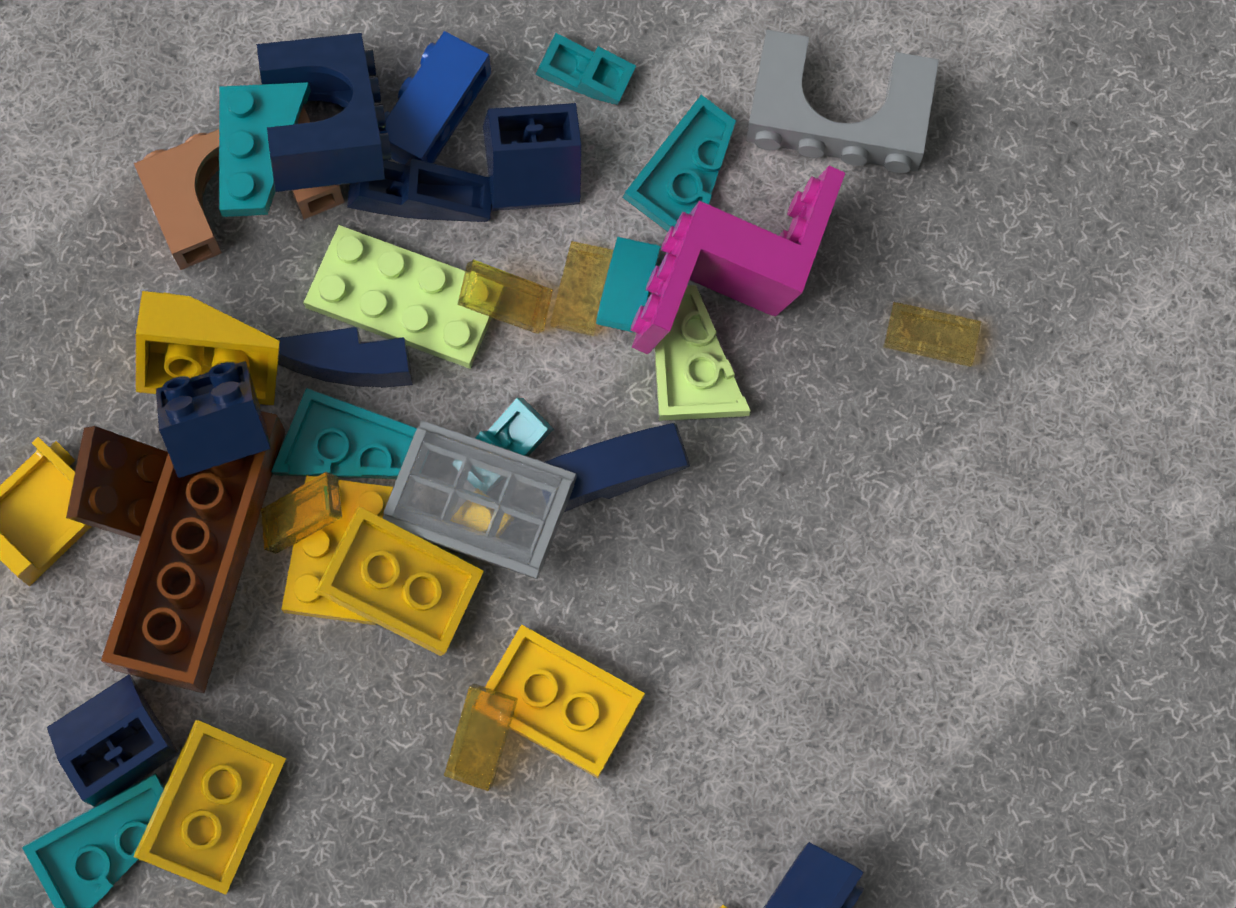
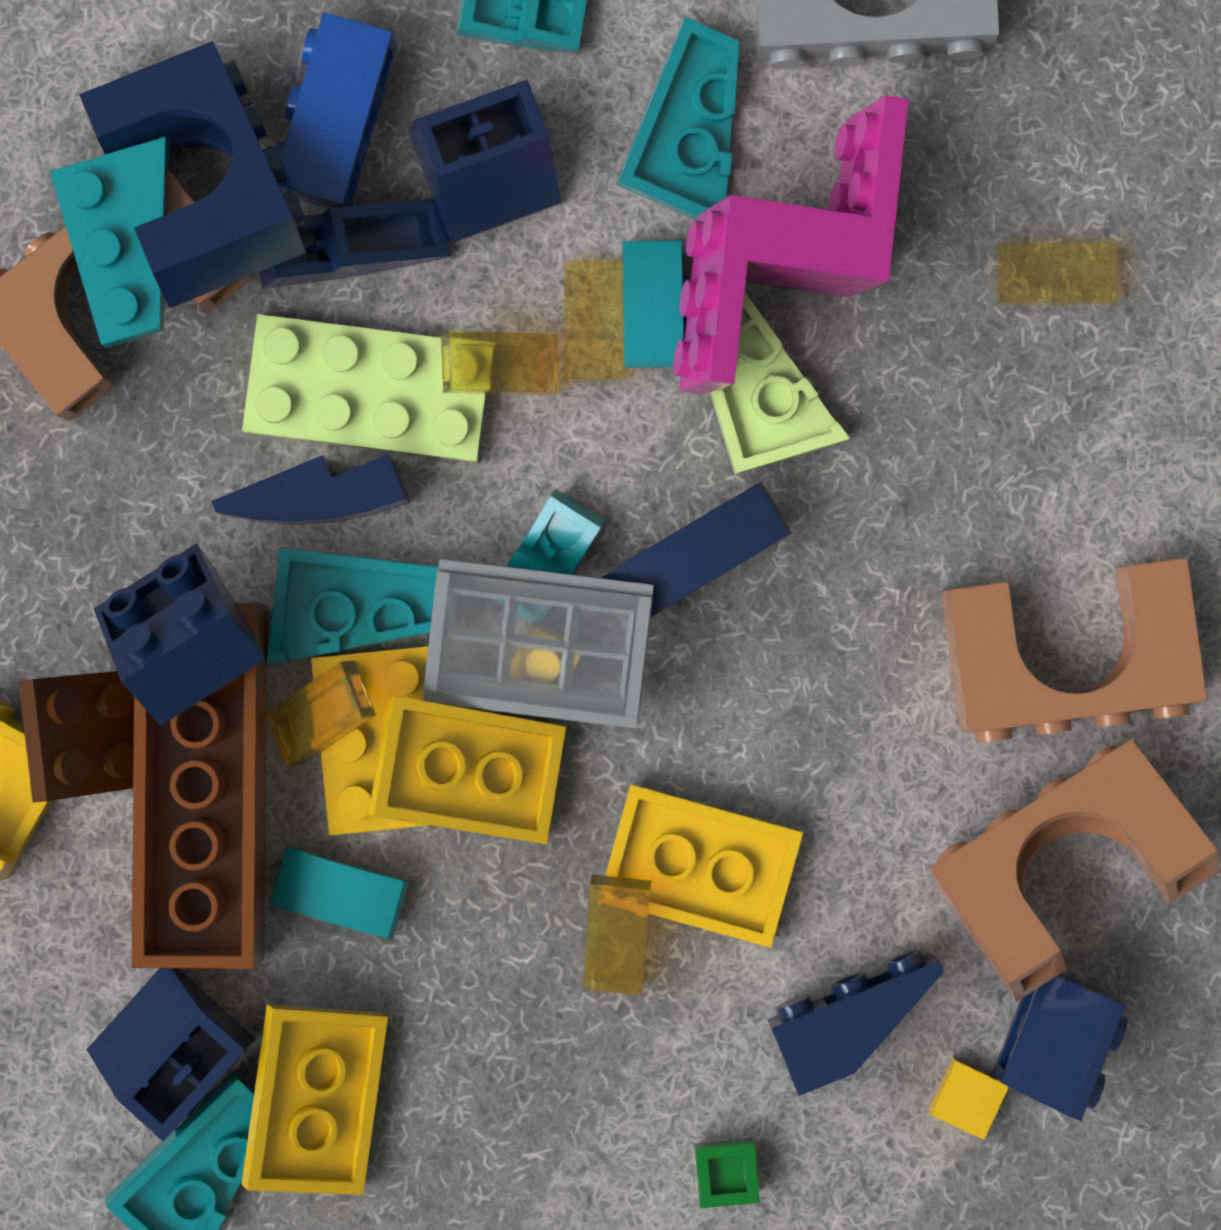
camera: 10 degrees left, 15 degrees up
yellow slope [136,291,280,405] -> none
none -> teal slope [270,847,409,939]
none -> dark blue slope [768,950,944,1096]
none -> nougat arch [929,739,1220,1002]
none -> nougat arch [941,558,1207,743]

